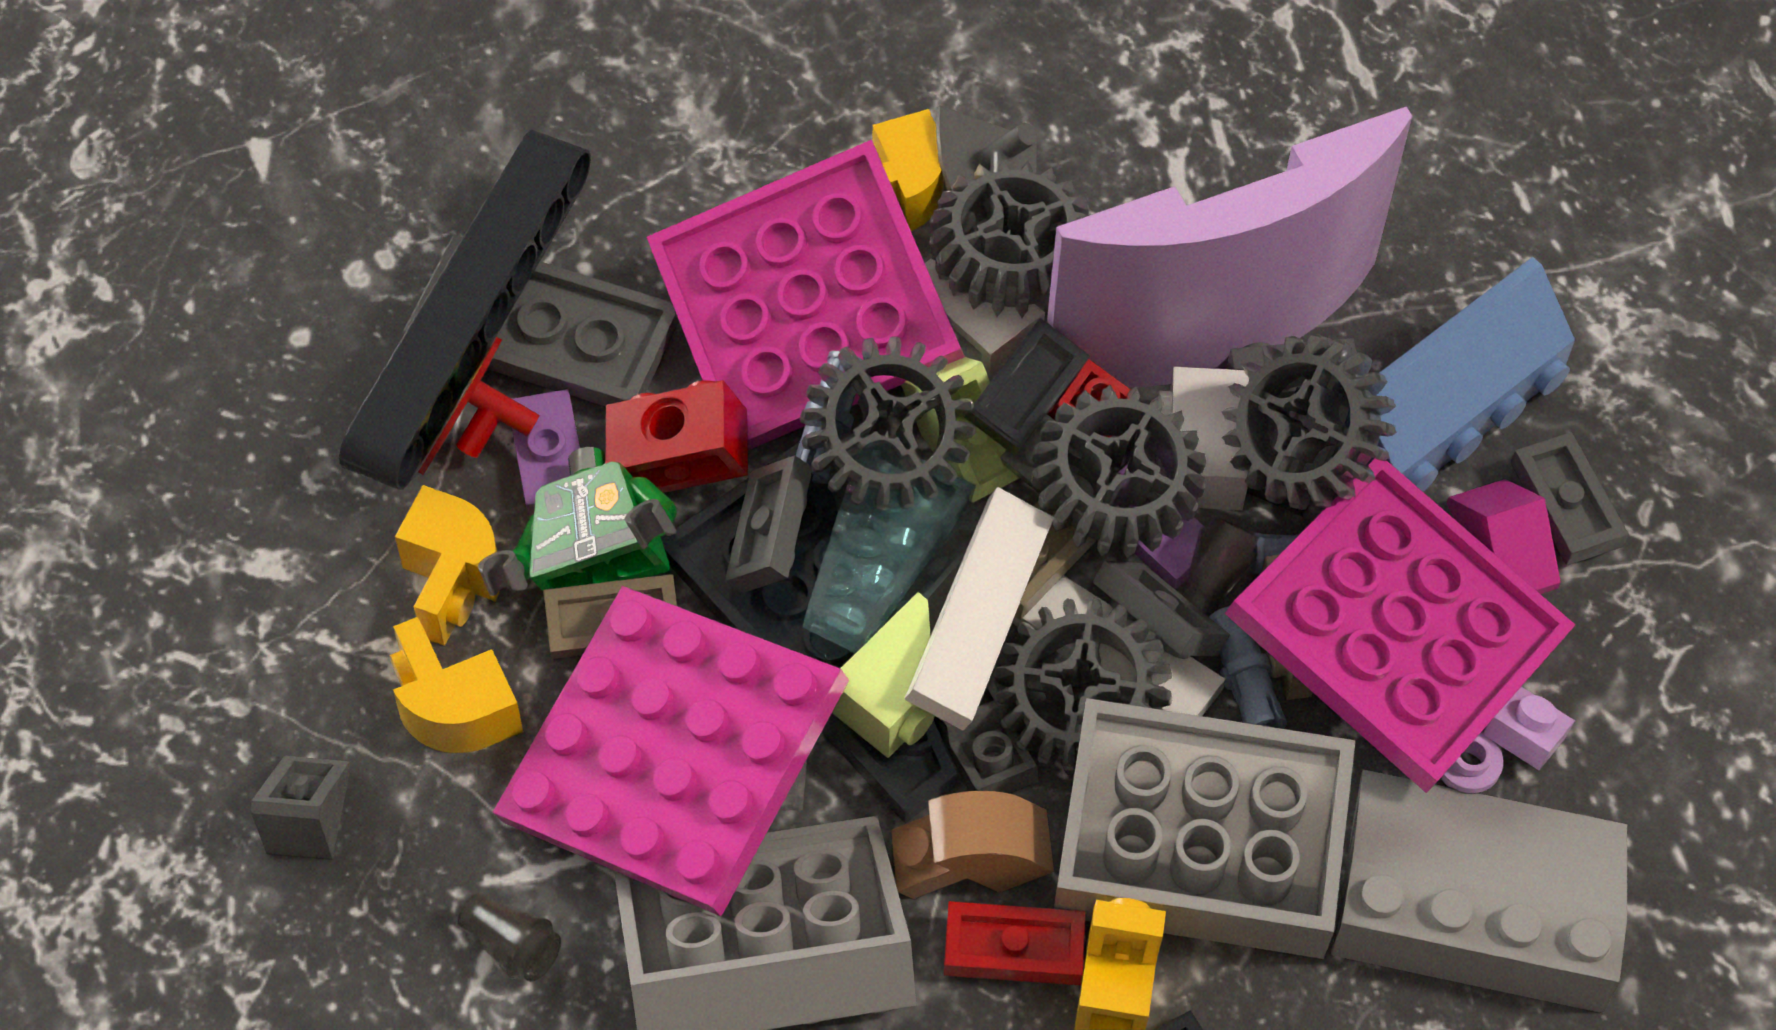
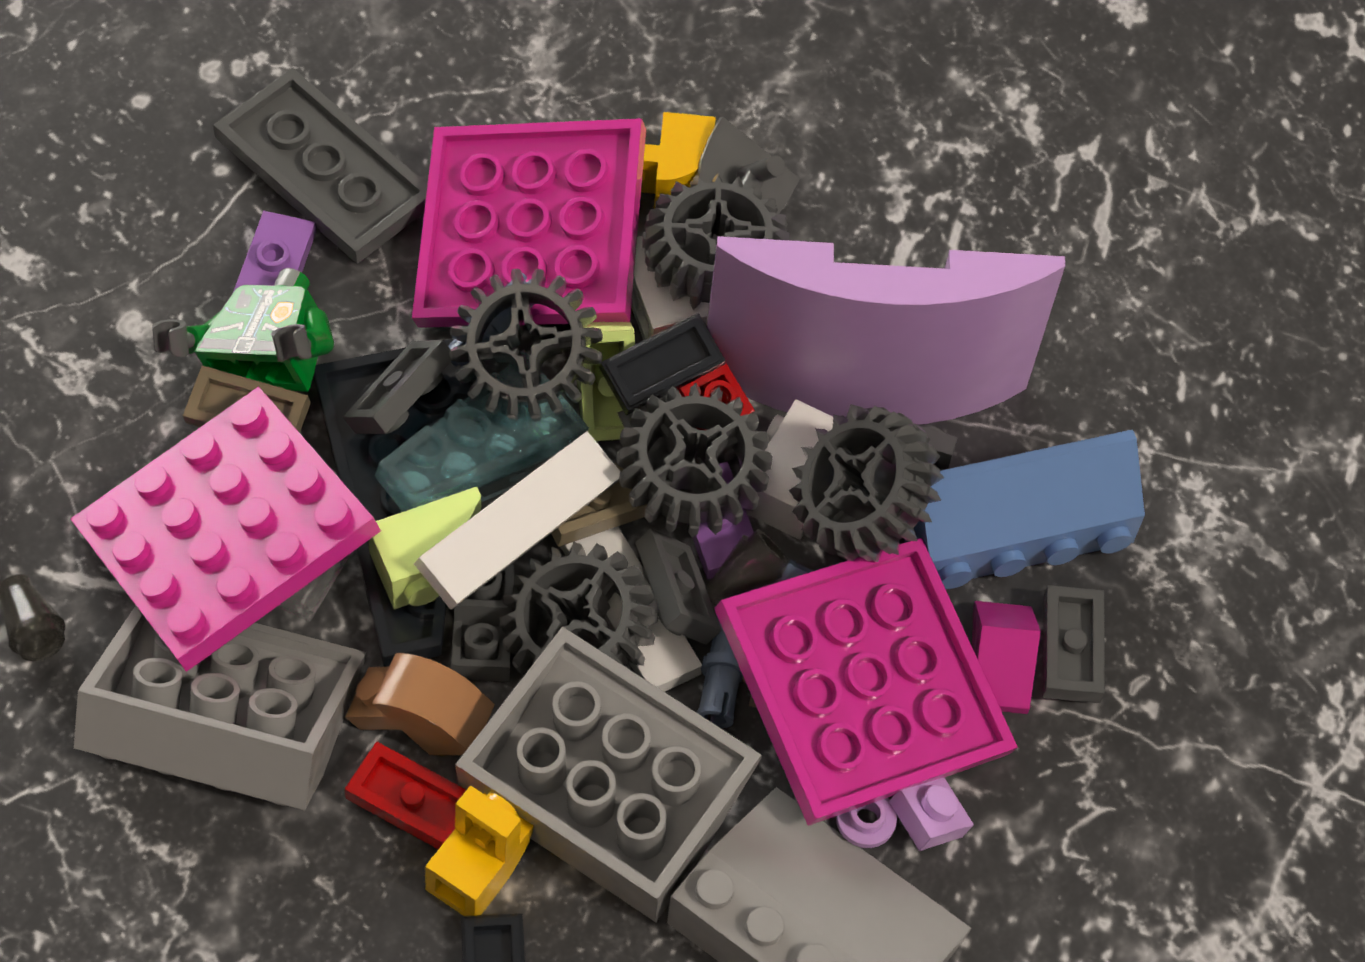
camera: 20 degrees right, 0 degrees up
black beam [339,130,591,490] -> none
yellow brick [390,617,523,753] -> none
yellow brick [395,485,499,646] -> none
red shield [418,337,540,475] -> none
red brick [605,380,748,493] -> none

